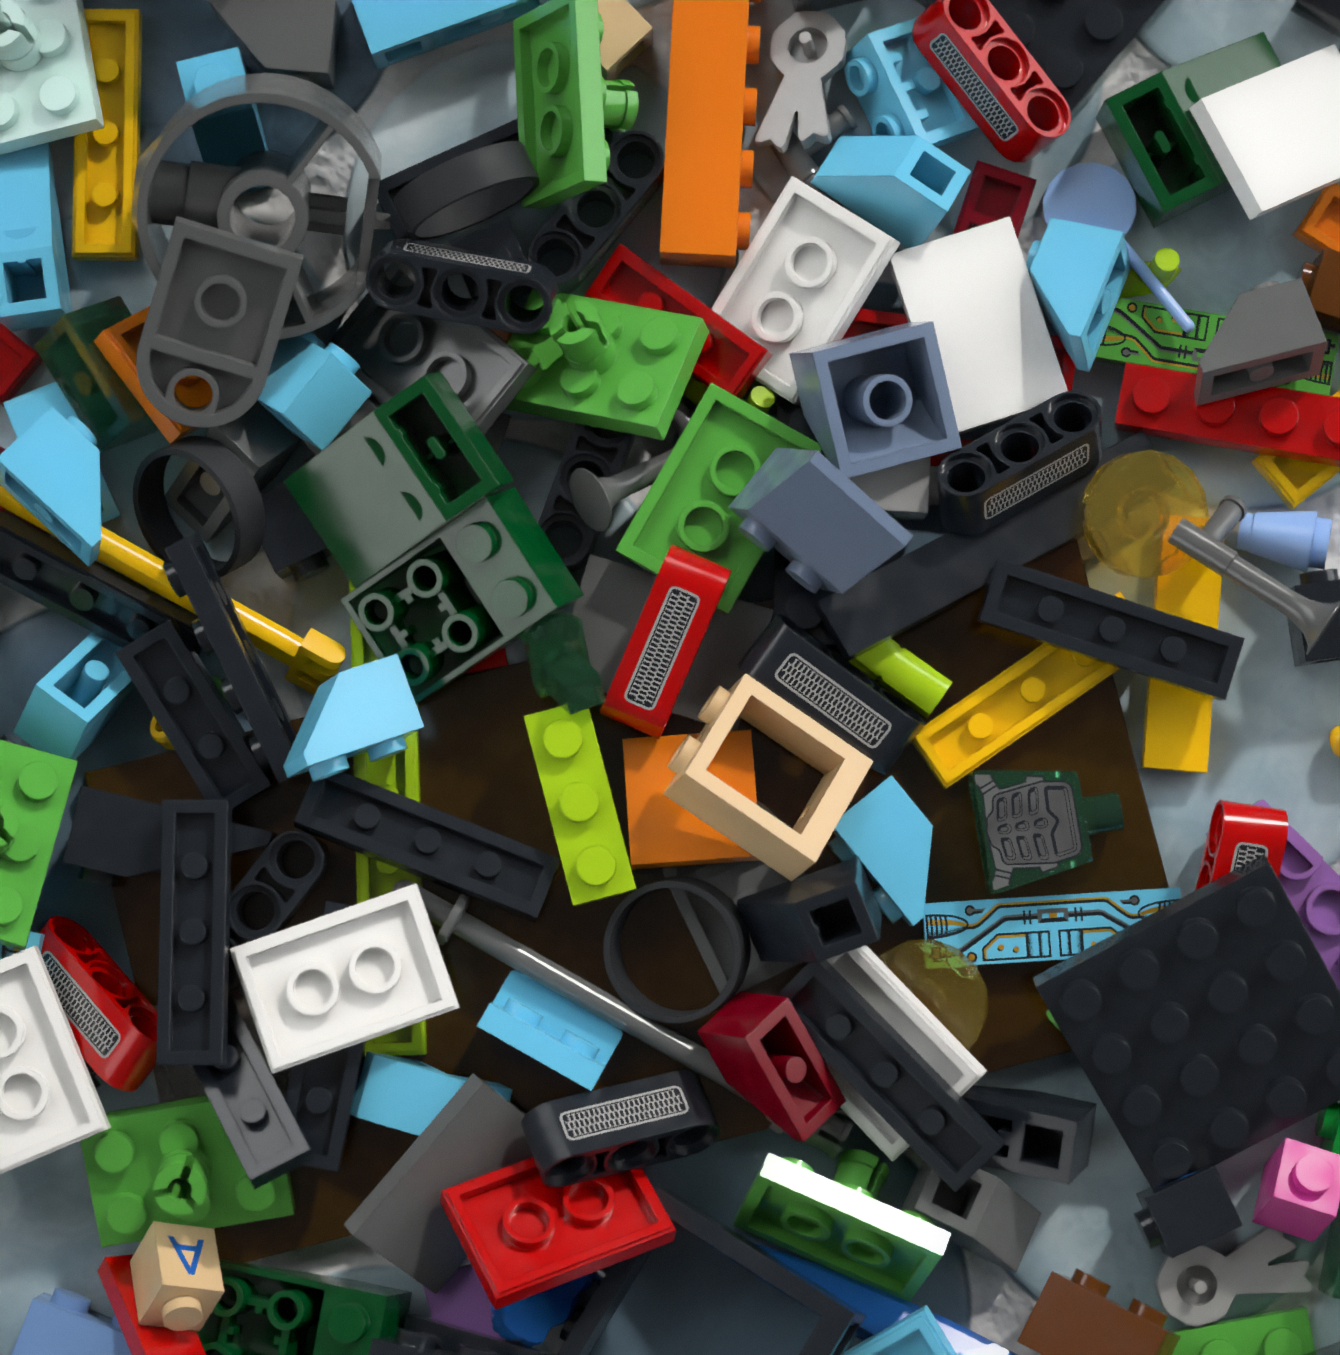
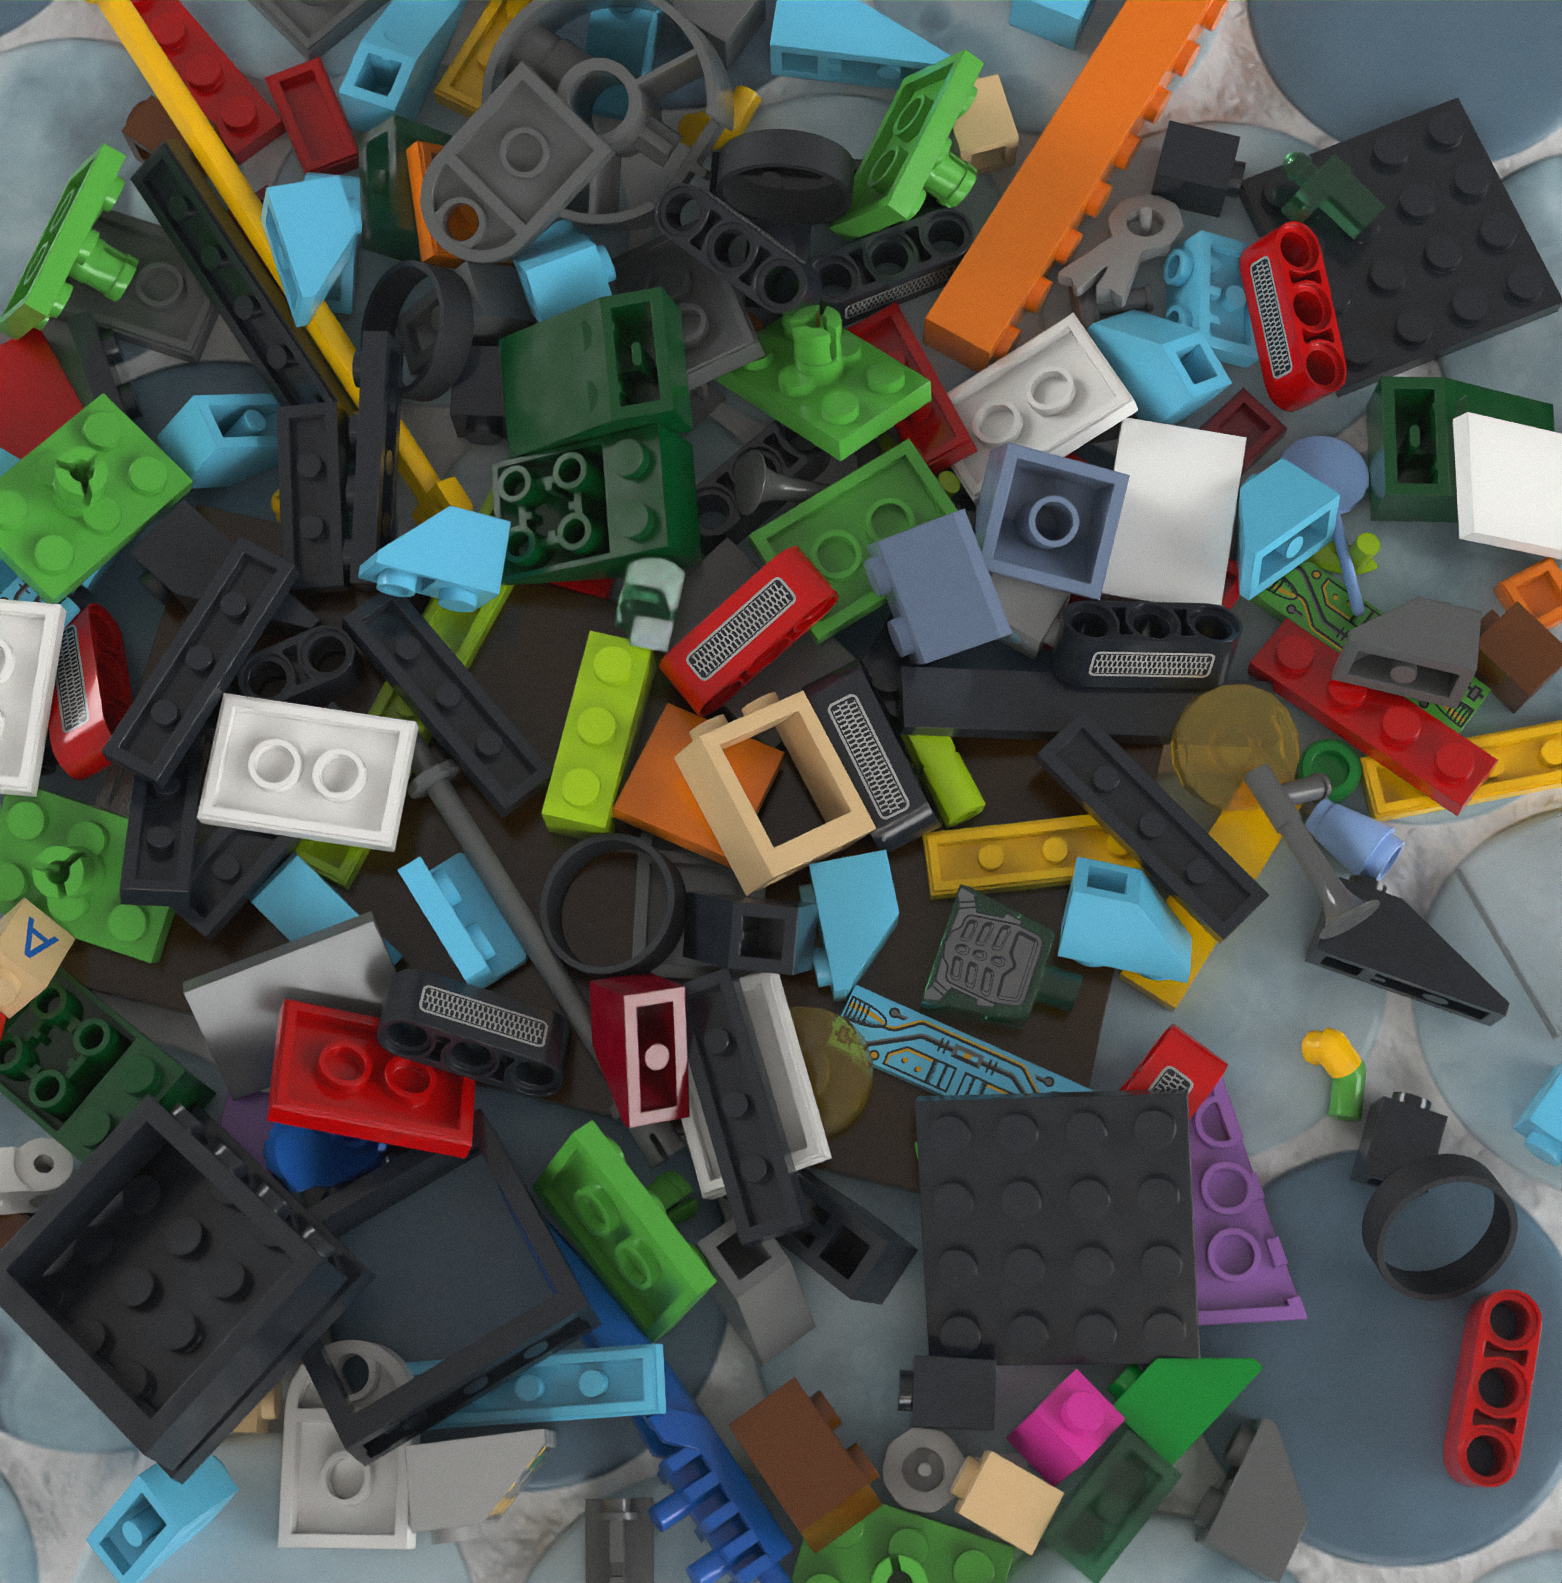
camera: 30 degrees right, 10 degrees down
none -> yellow arm [677,85,762,150]
none -> tan brick [950,1450,1064,1556]
none -> medium azure slope [1057,856,1192,983]
none -> green tile [1294,739,1362,804]

